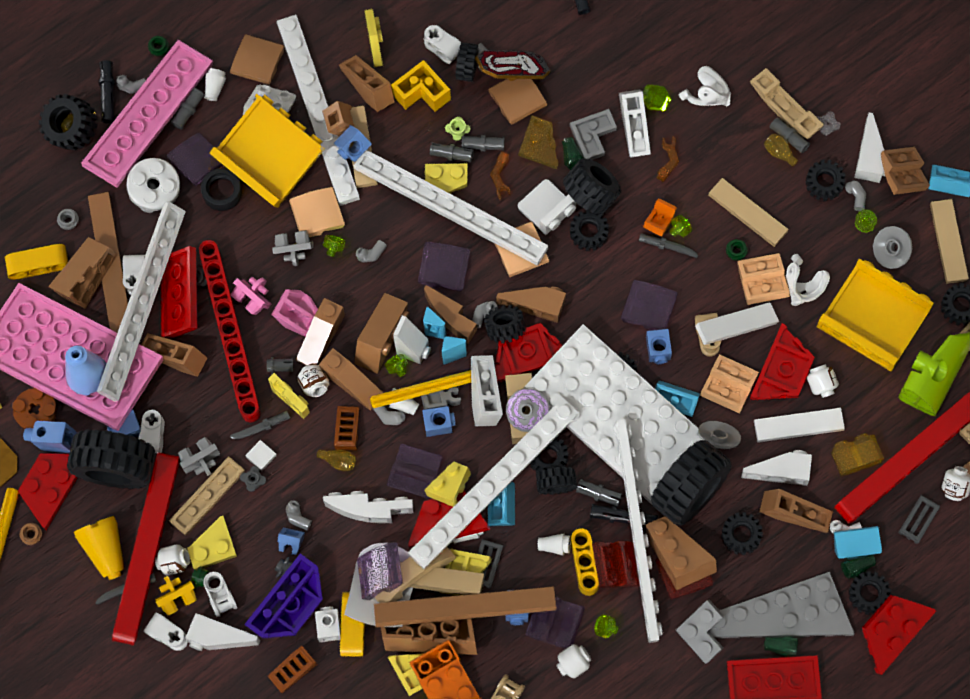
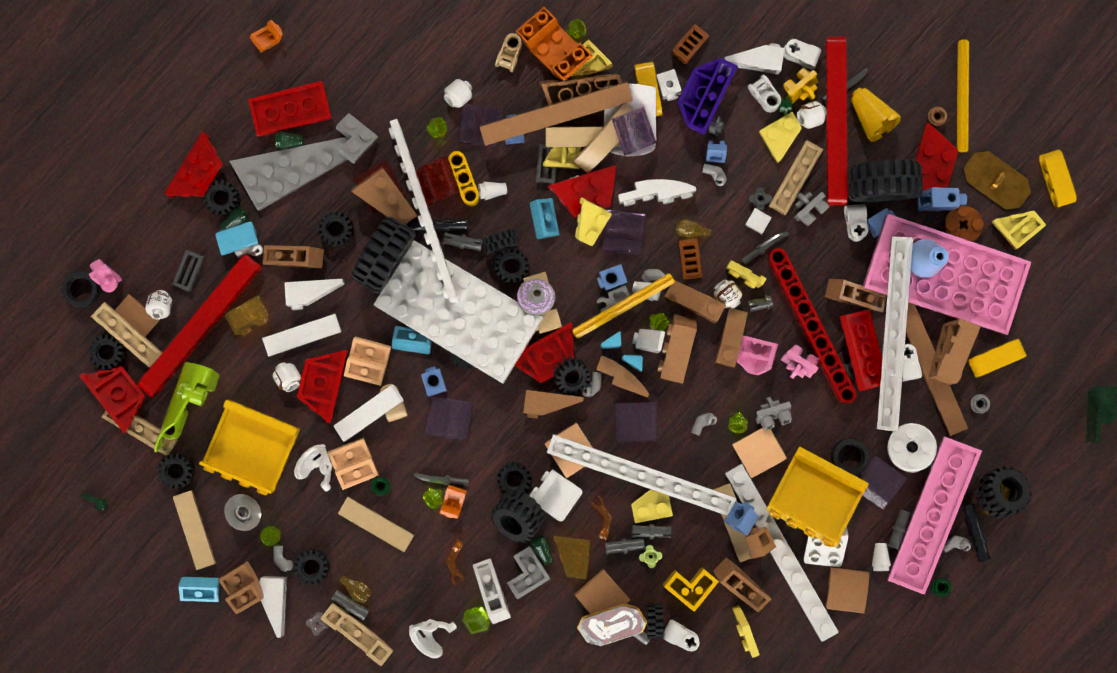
camera: 165 degrees right, 15 degrees up
white plate [408,398,579,569] -> none
white slope [471,355,503,426] -> none
light grey dish [698,421,741,449] -> none

